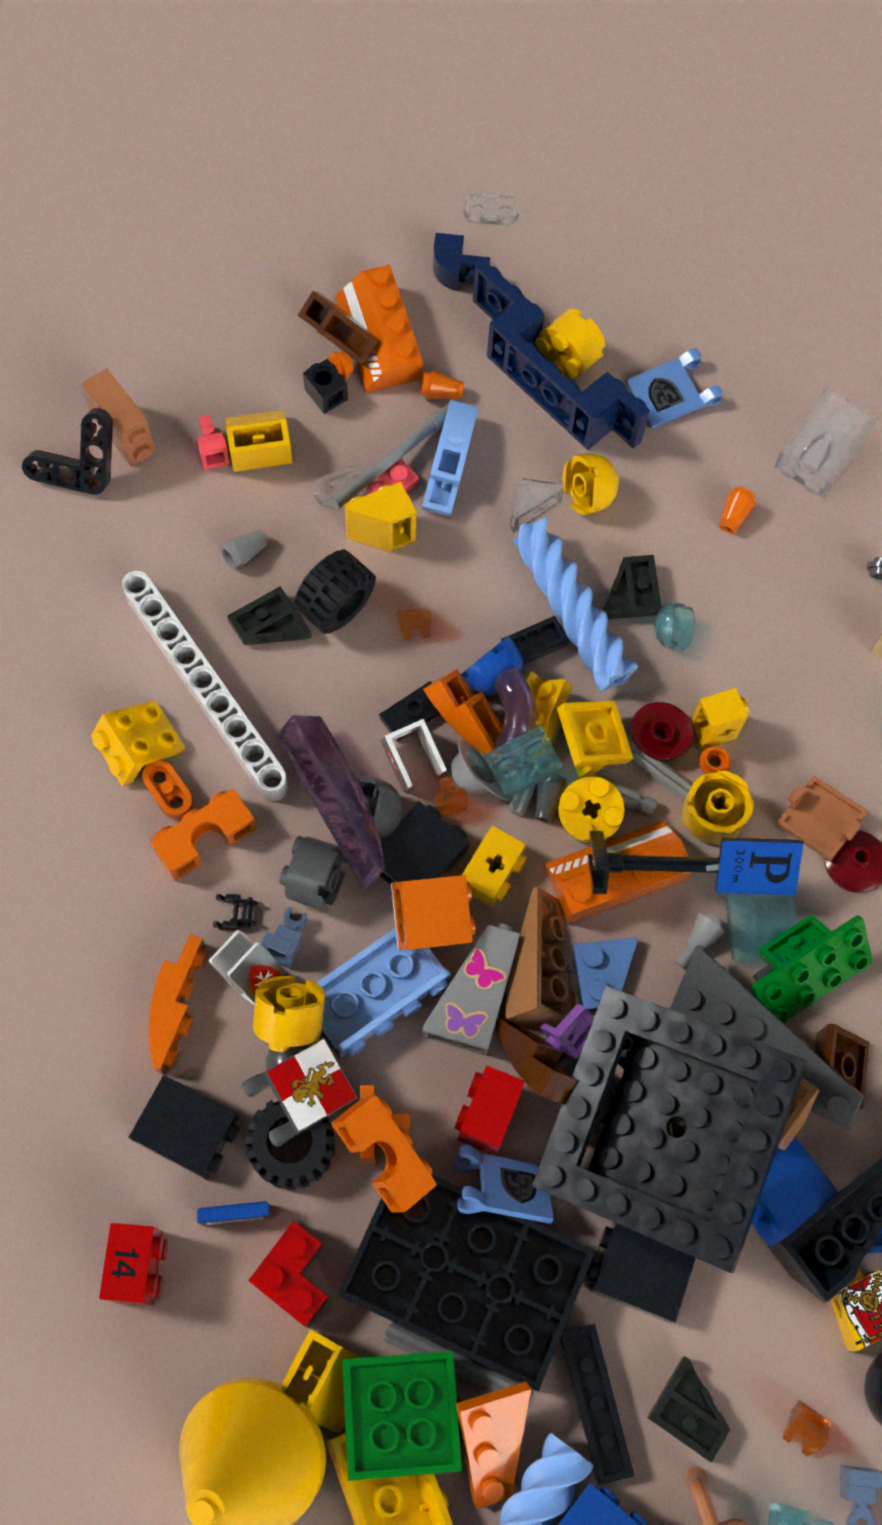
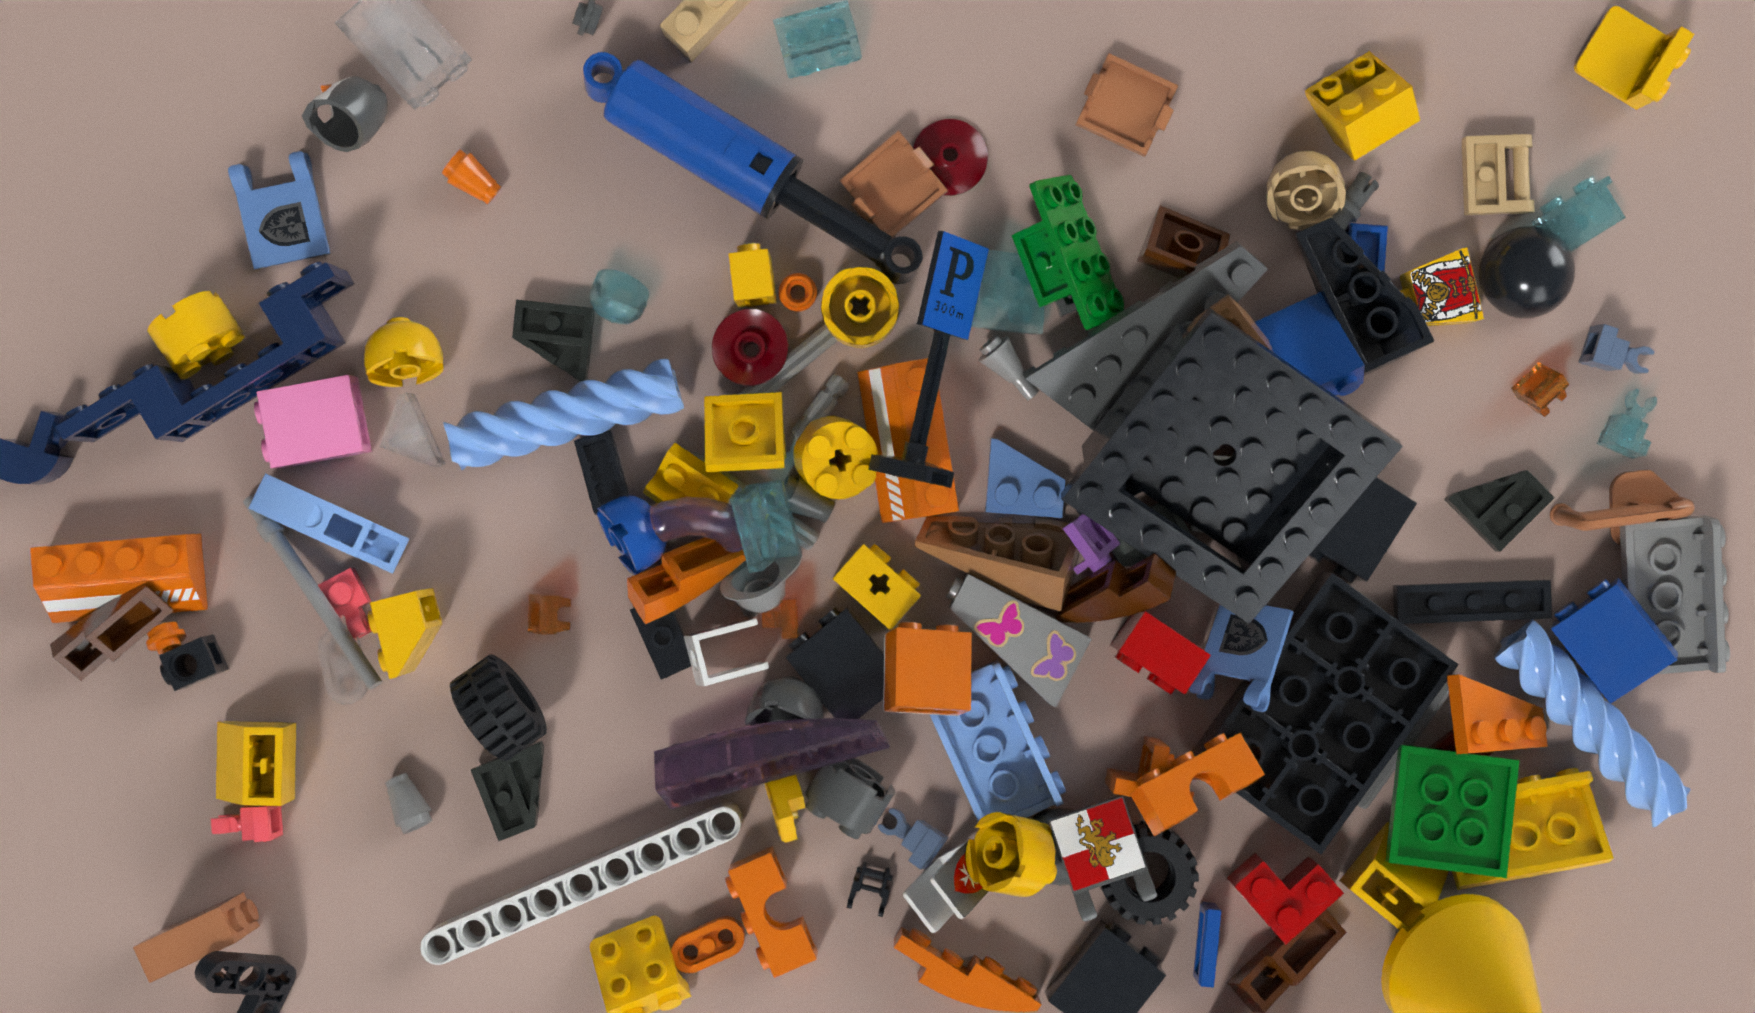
camera: 70 degrees left, 20 degrees up
orange cone [420,370,464,399] -> none
none -> bright pink brick [254,375,372,469]
none -> dark grey piece [302,76,388,152]
none -> blue piece [583,52,923,284]
none -> yellow plate [760,757,805,843]
none -> reddish brown slope [1227,909,1347,1013]

